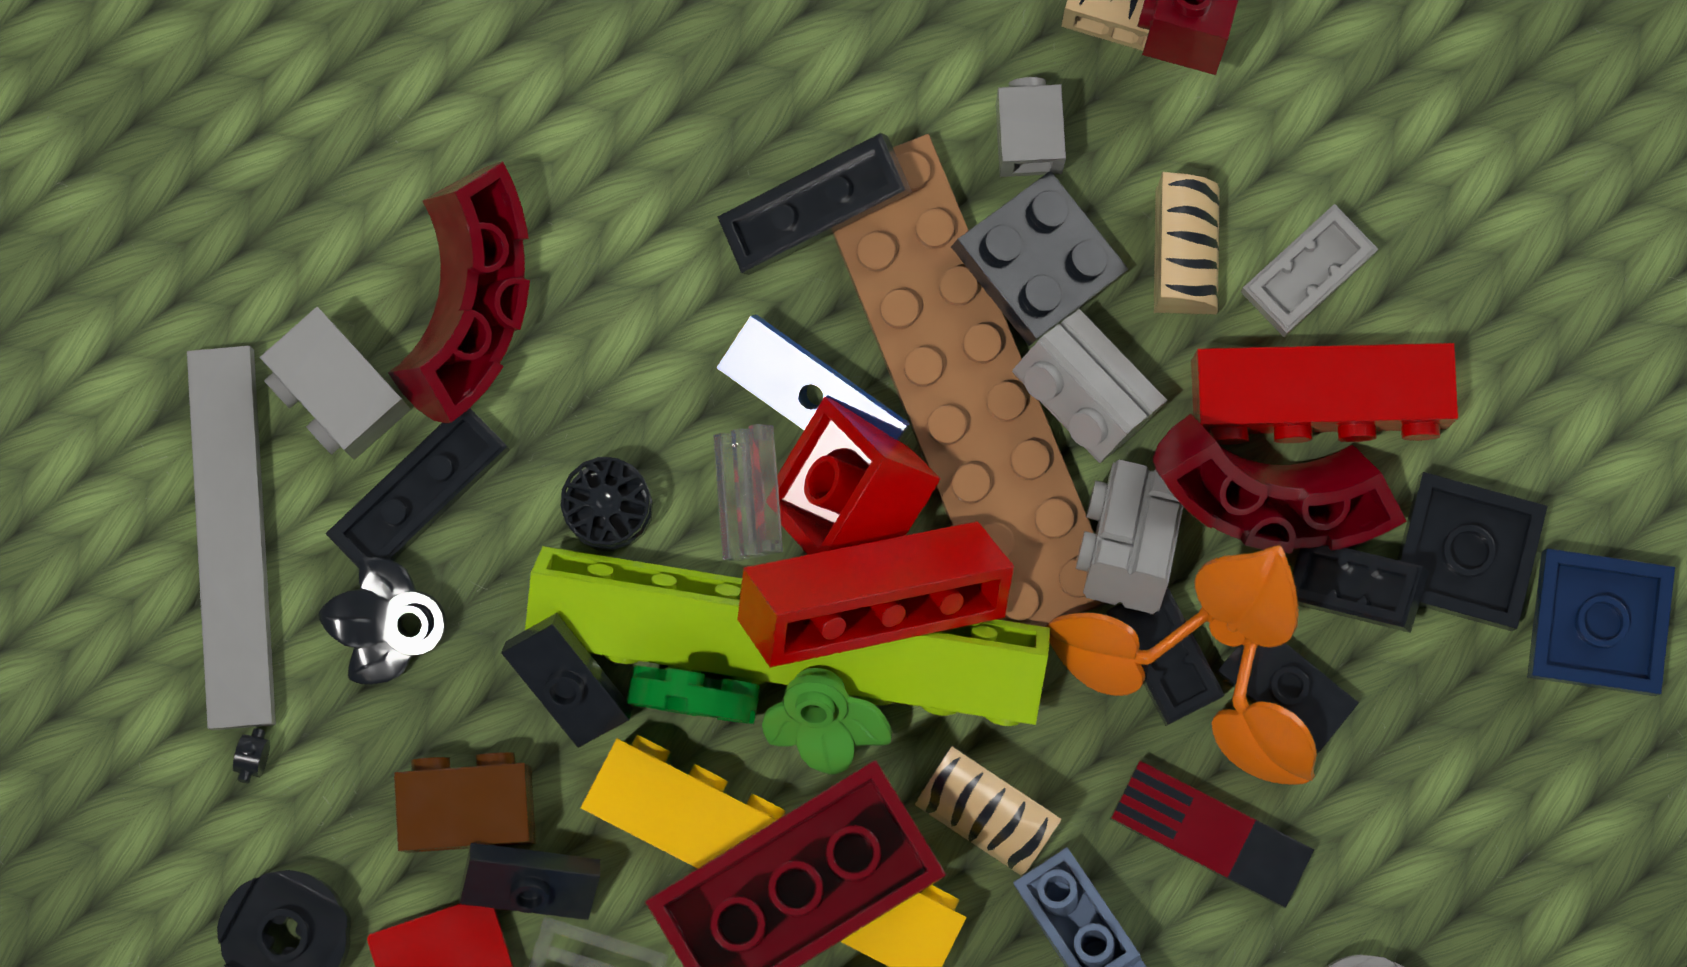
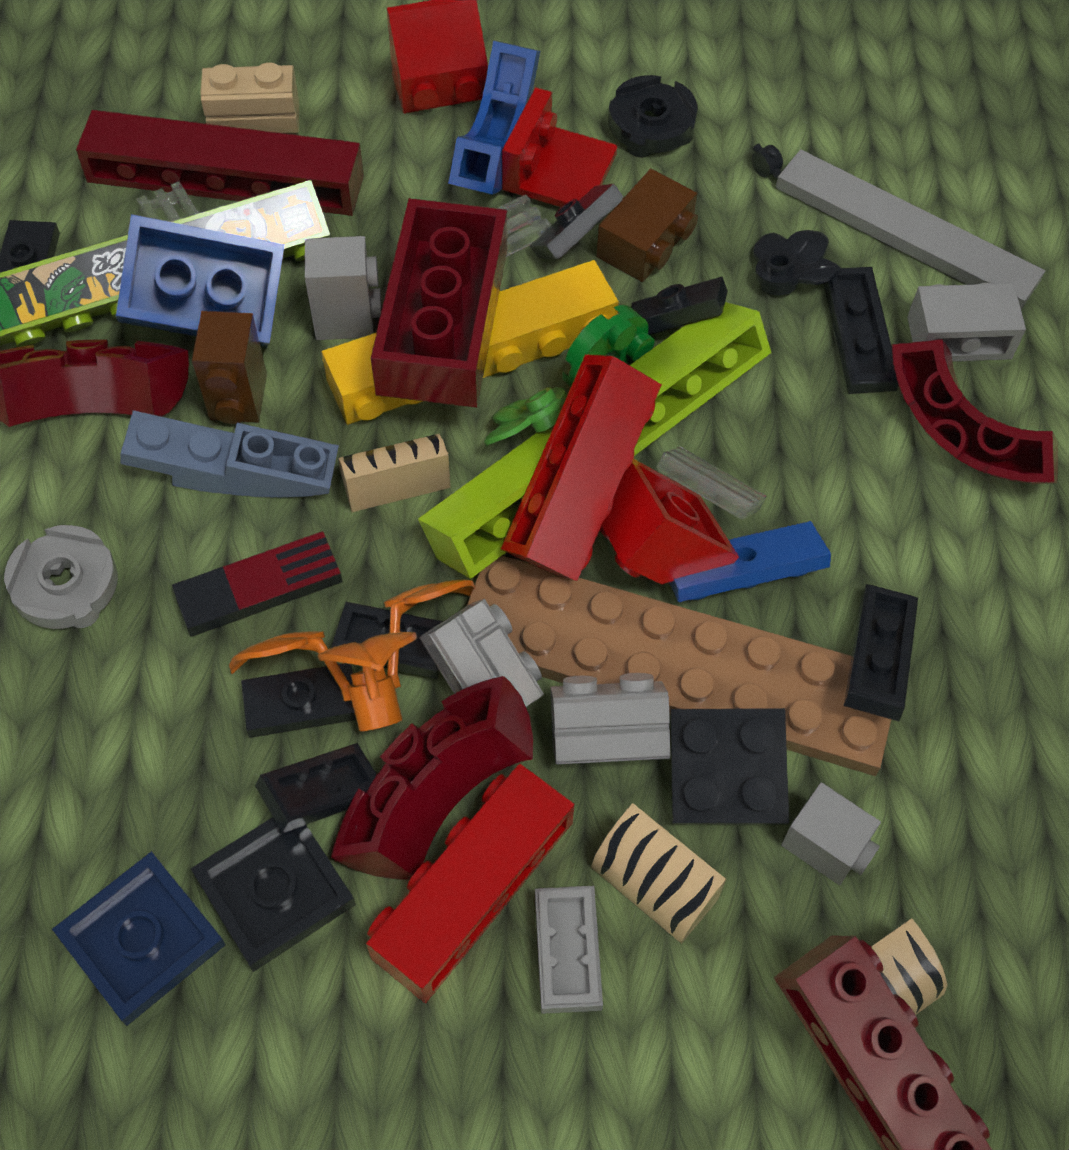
camera: 125 degrees right, 20 degrees down
black wheel [560,457,653,552] -> none

